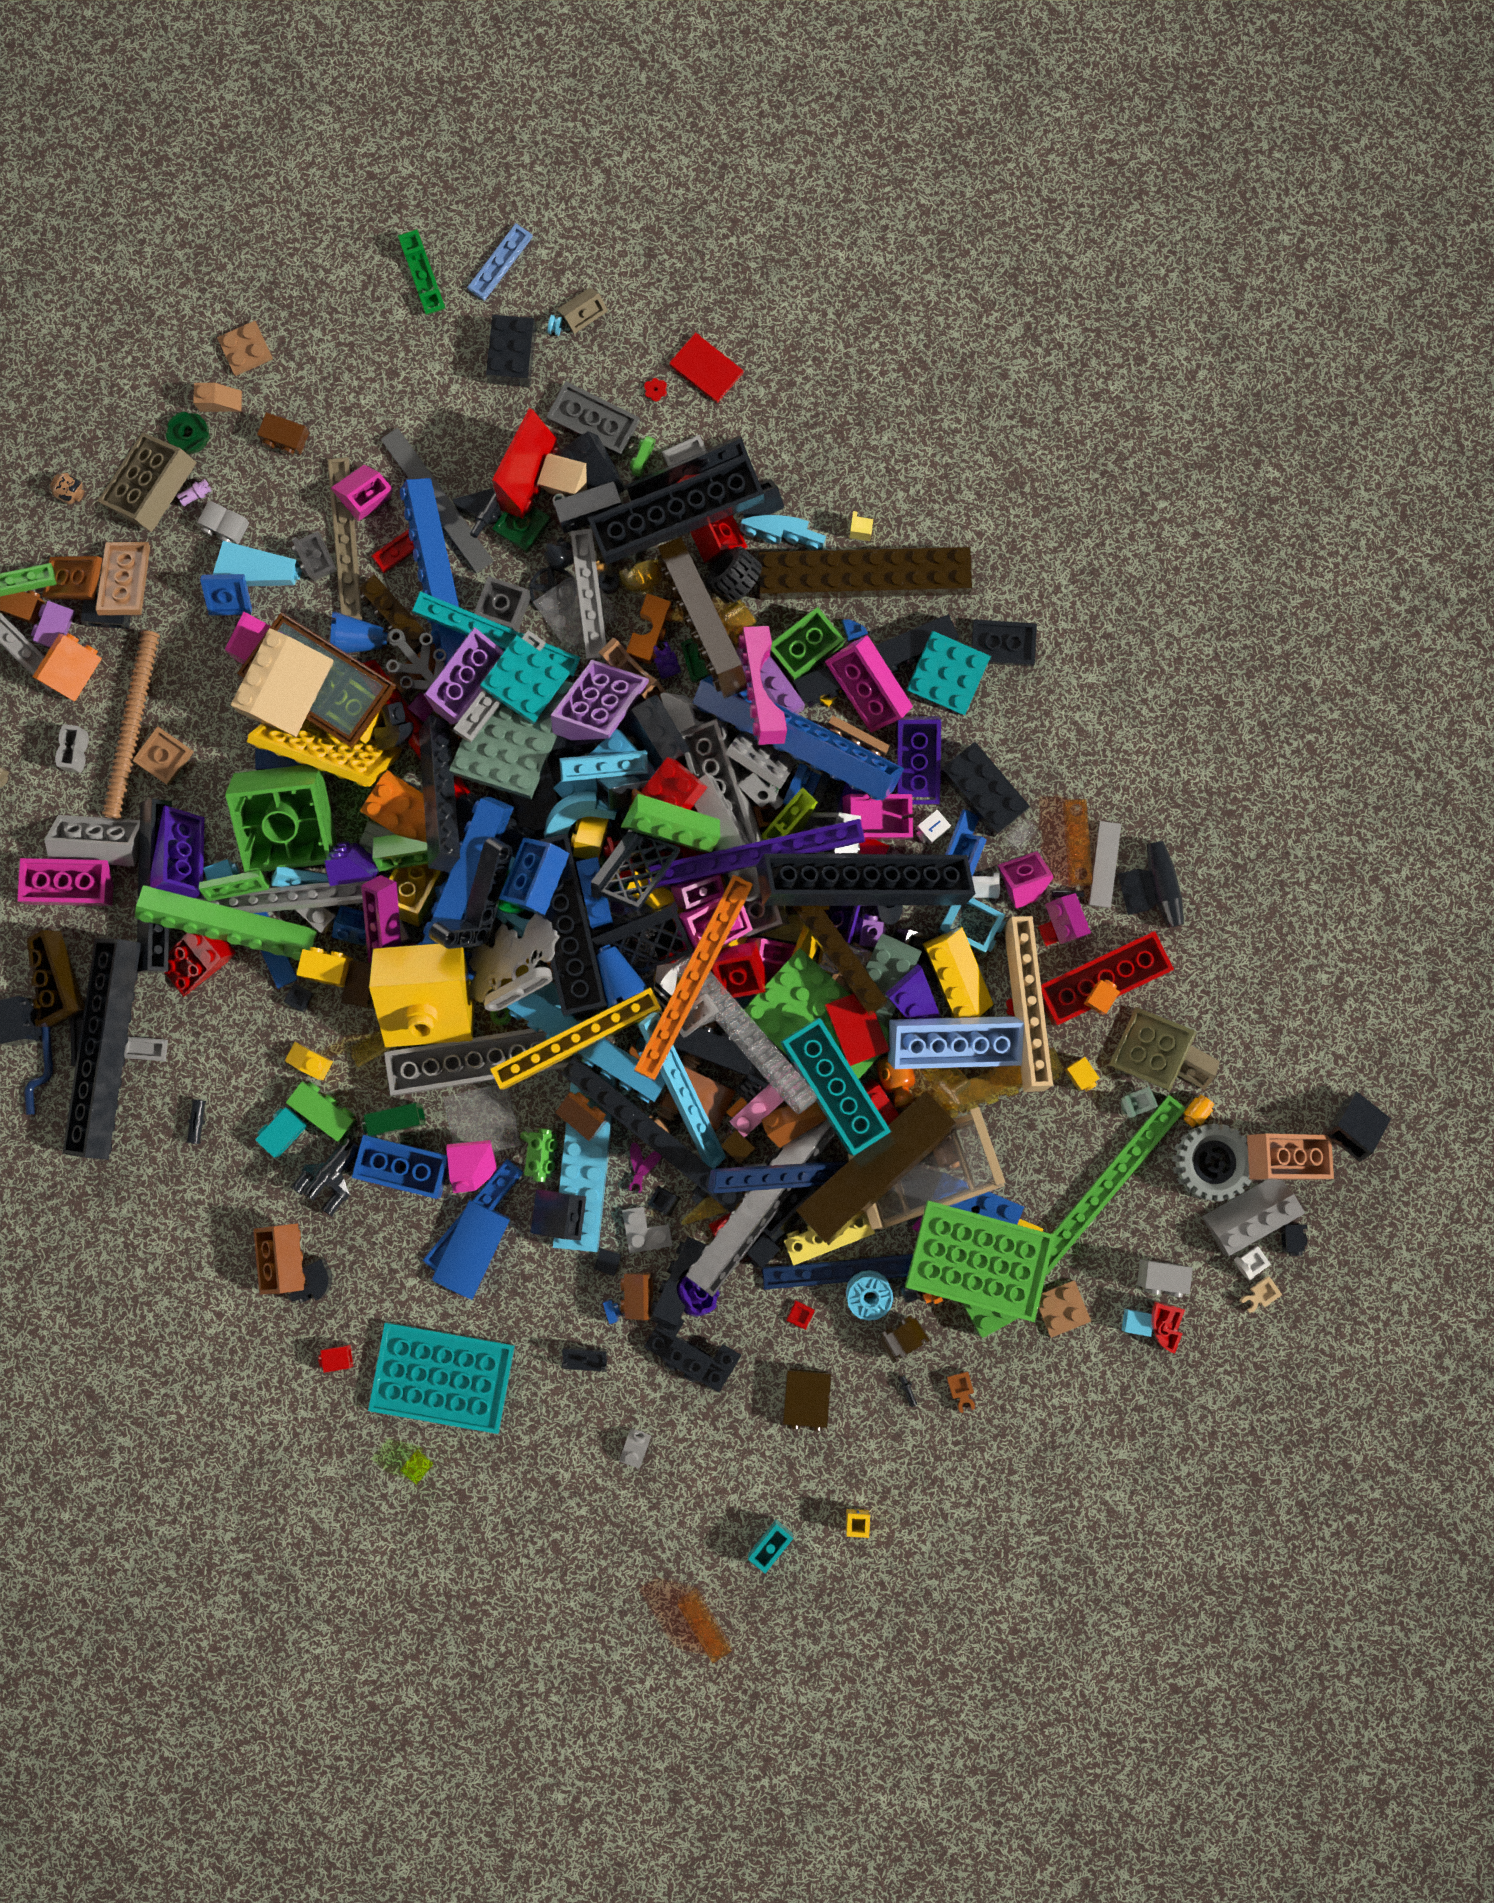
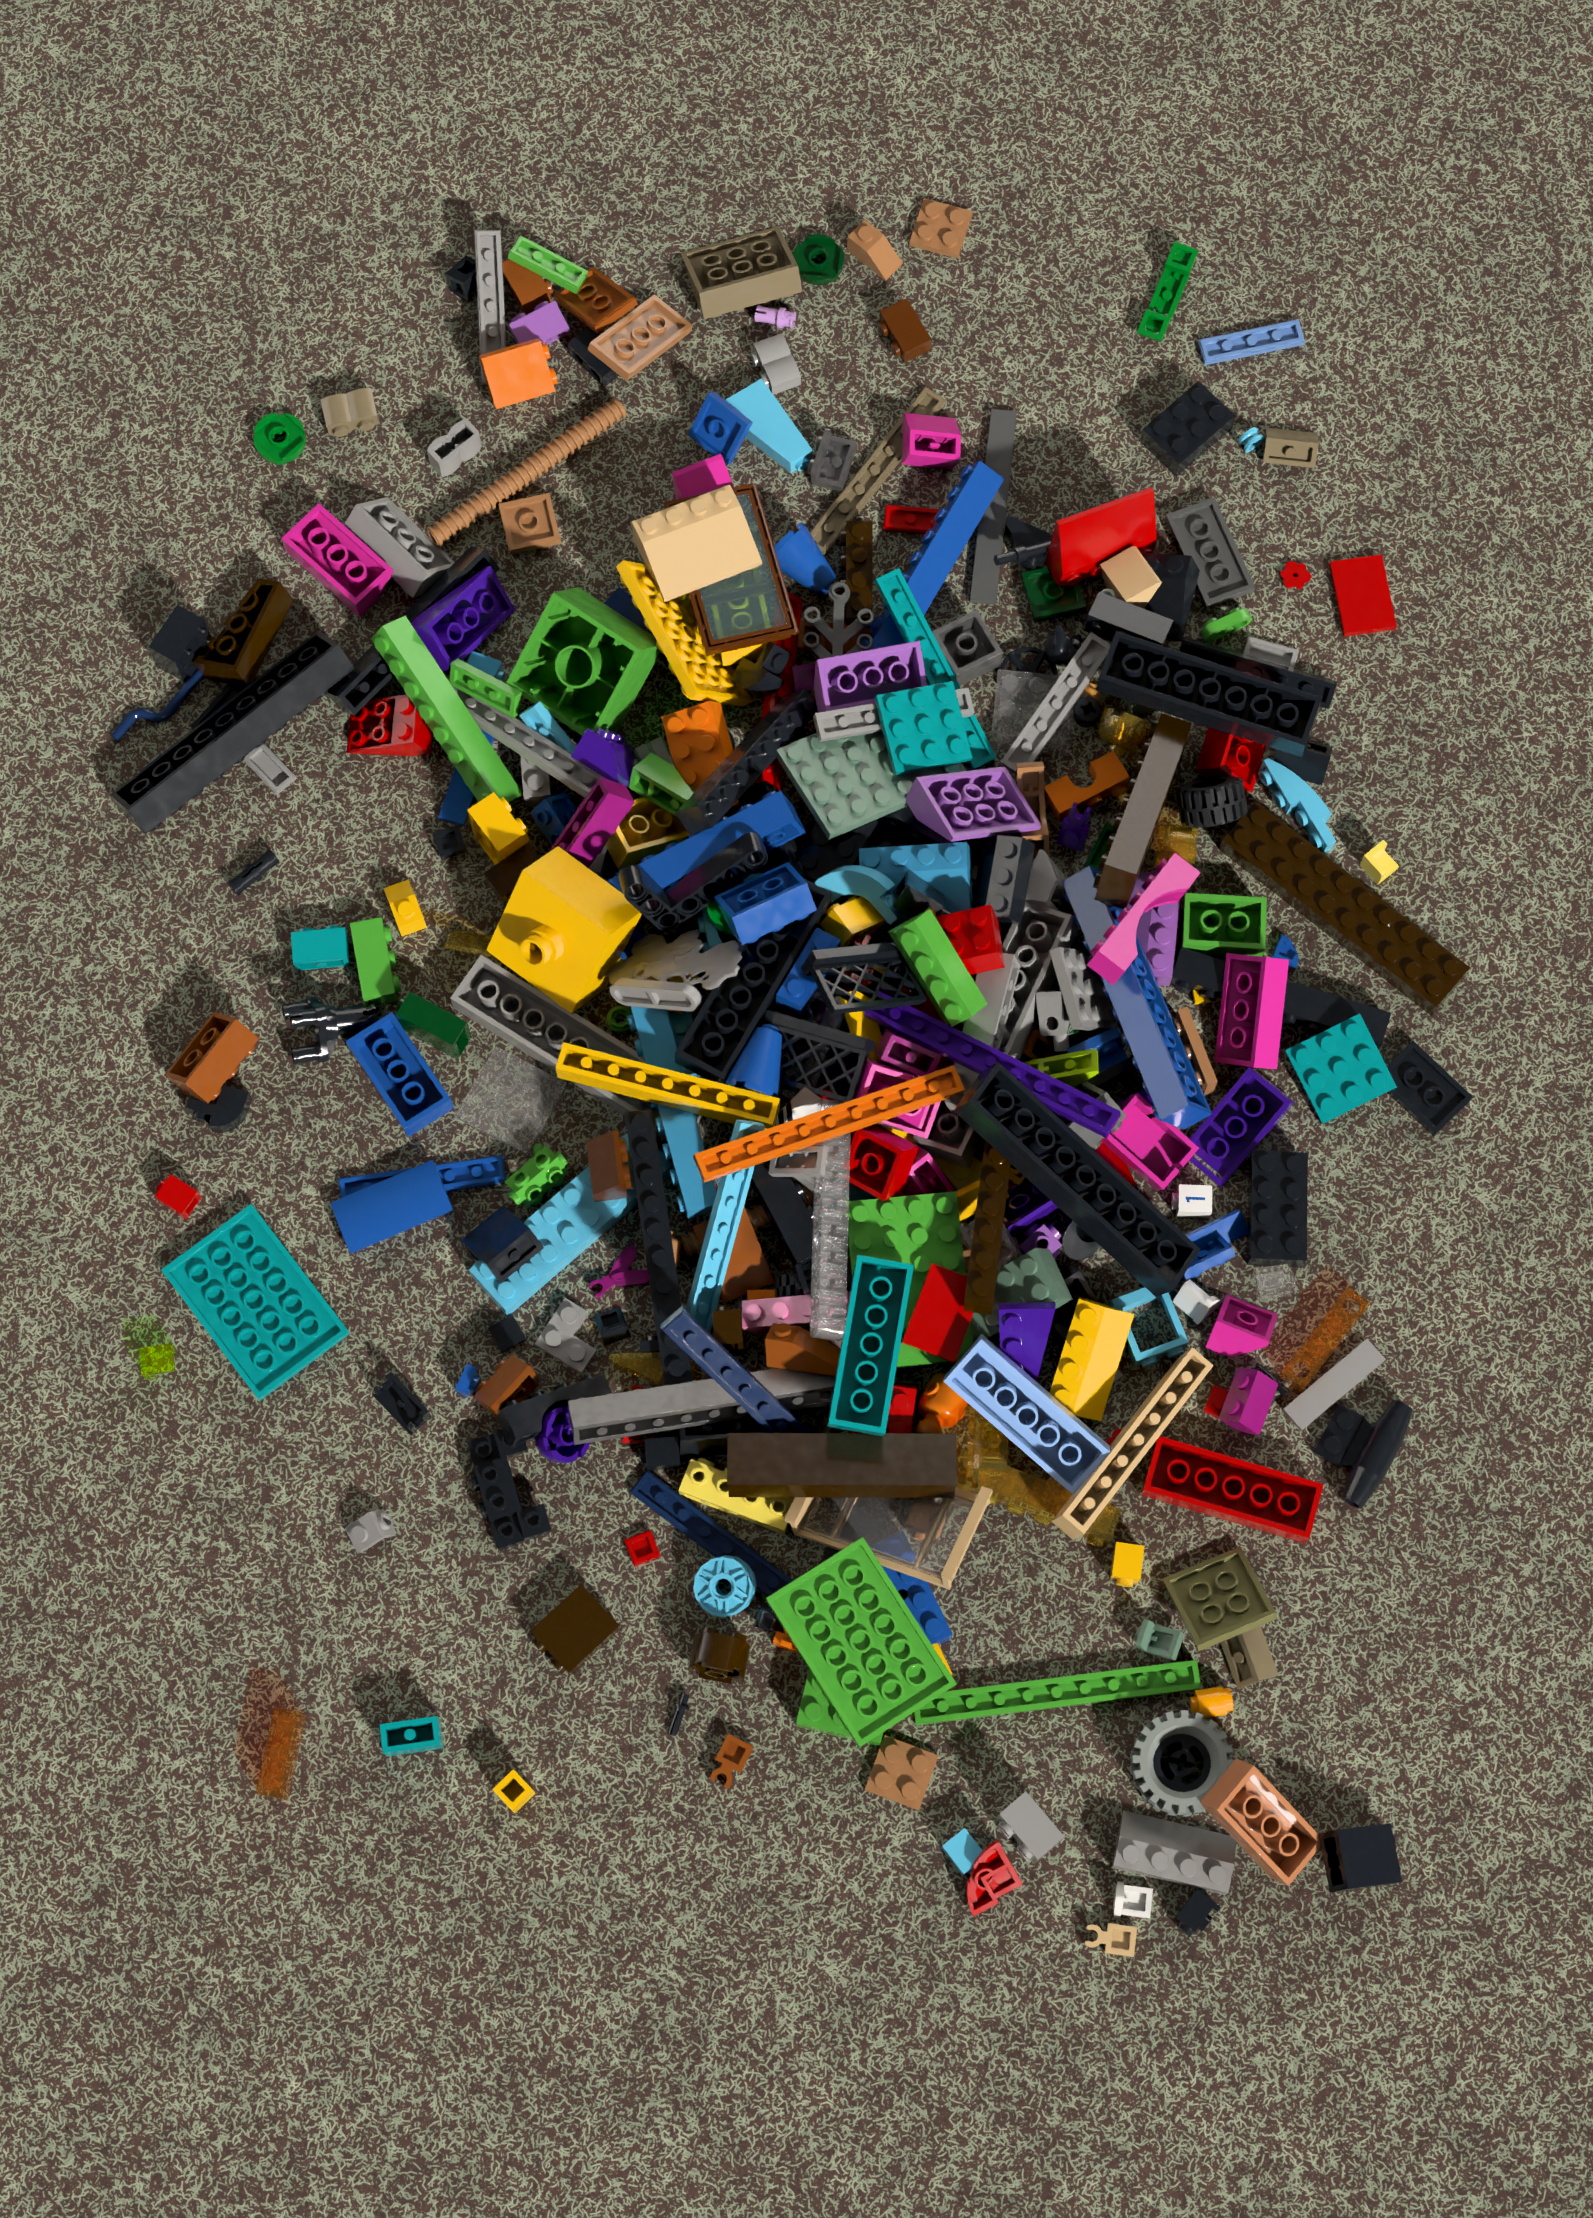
camera: 45 degrees right, 10 degrees down
medium nougat head [50,473,85,504] -> none
dark pink slope [447,1140,497,1193] -> none
medium azure tile [559,750,648,782] -> none
orange brick [1084,980,1120,1015] -> none

